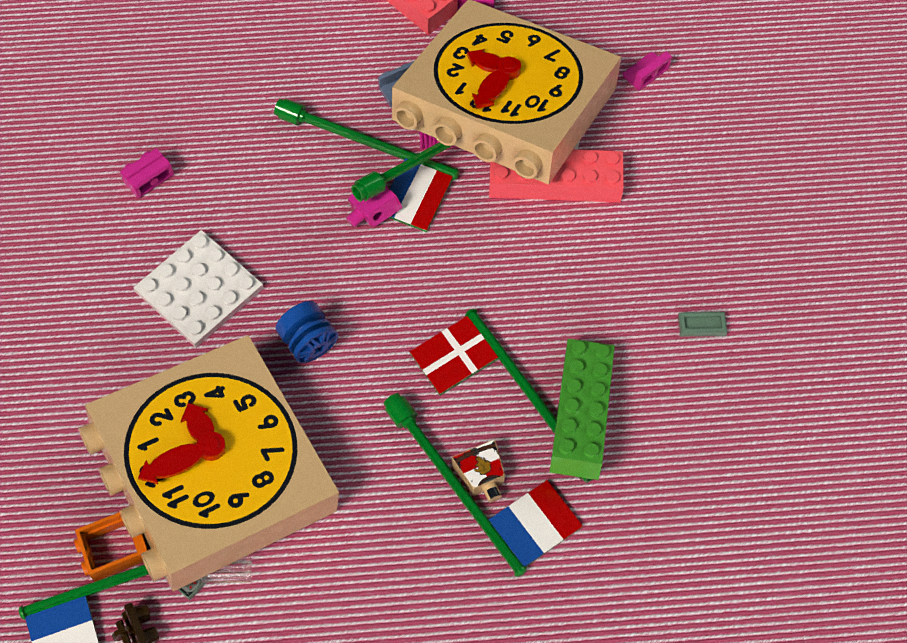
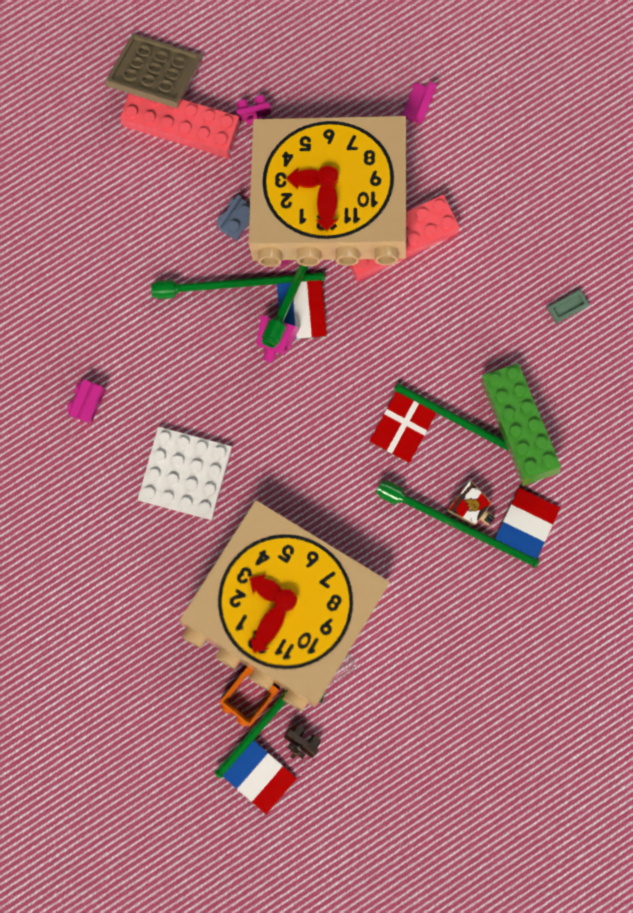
camera: 25 degrees left, 20 degrees up
blue wheel [275,301,338,363] -> none

